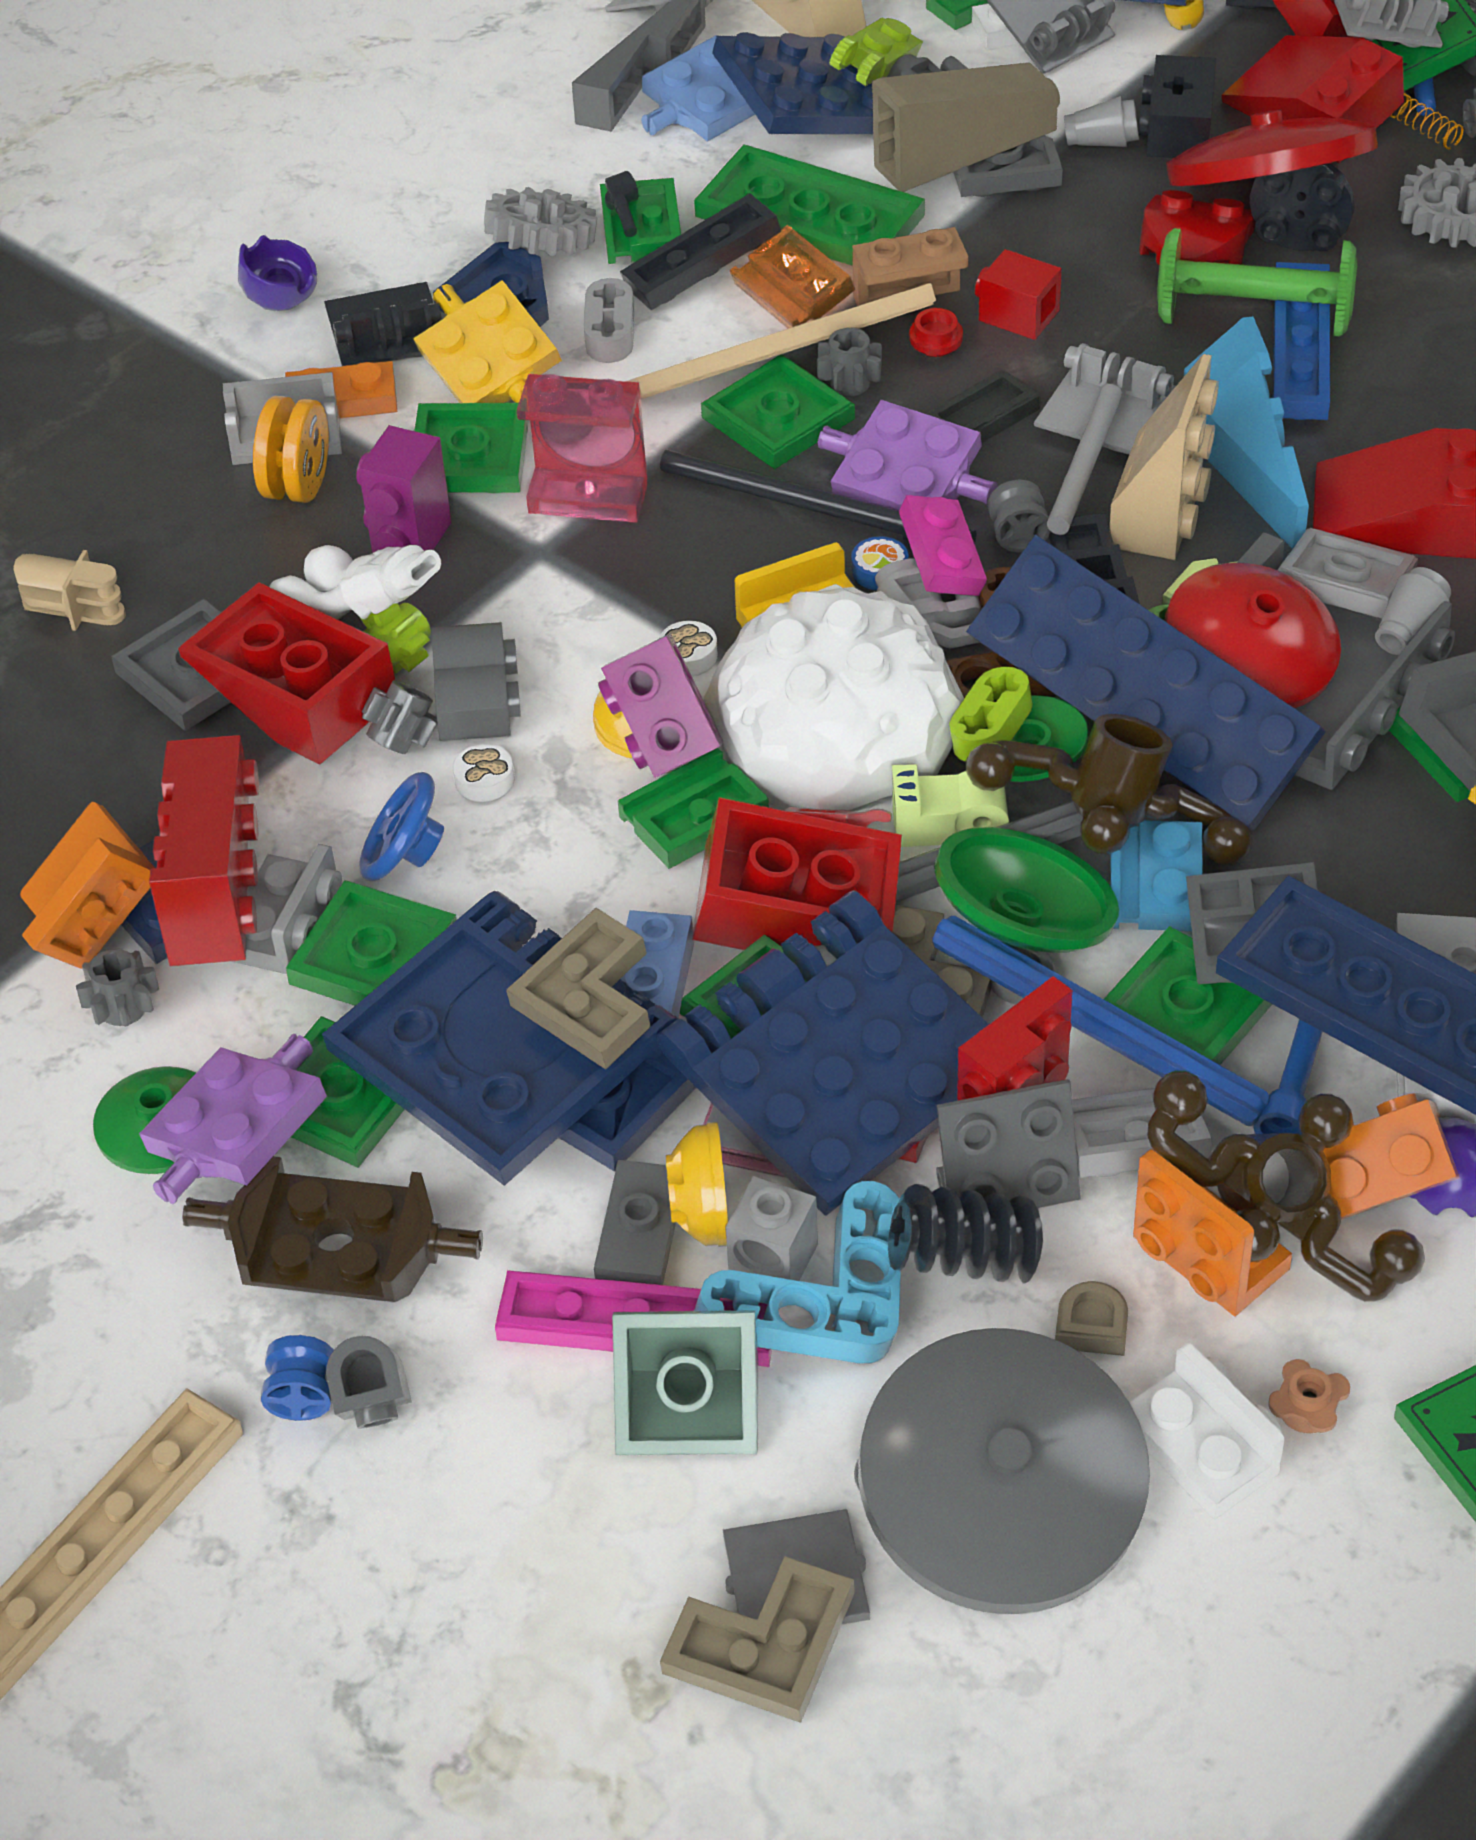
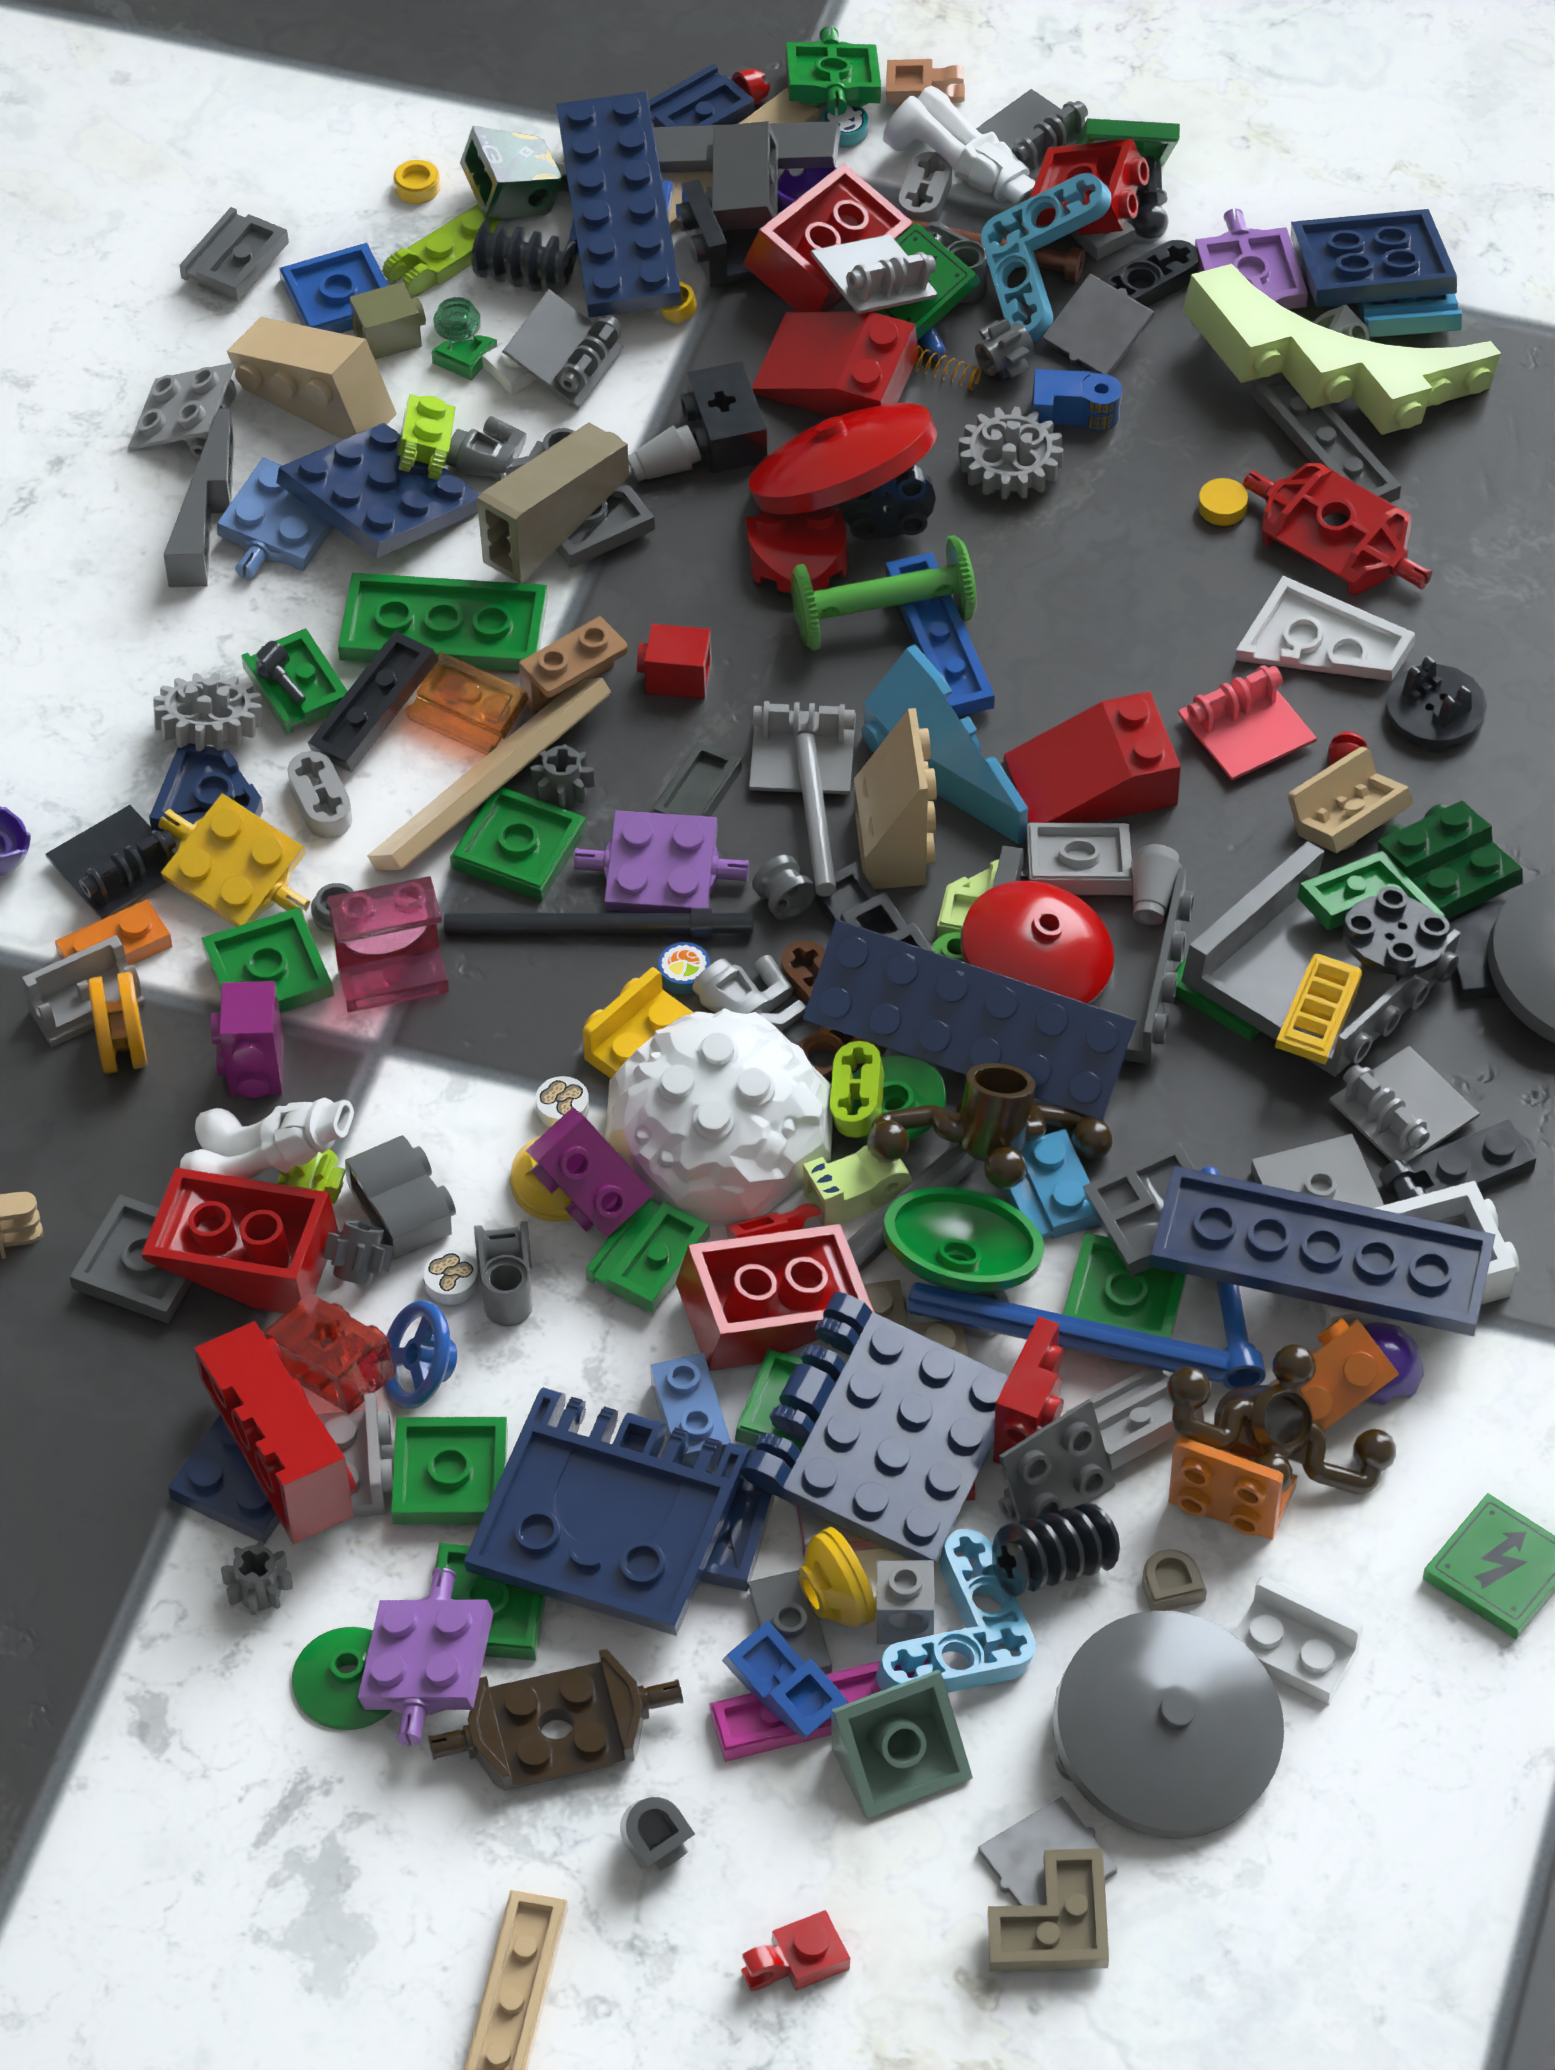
camera: 25 degrees left, 5 degrees up
orange bracket [20,802,155,969] -> none
blue wheel [260,1335,334,1421] -> none
dark tan plate [506,908,651,1069] -> none
dark pink plate [899,495,987,596] -> none
red plate [909,308,963,357] -> none
nougat plate [1268,1359,1350,1433] -> none
none -> clear red brick [263,1292,396,1414]
none -> dark grey piece [474,1221,533,1326]
none -> blue slope [722,1620,848,1739]
none -> red plate [741,1910,851,1991]

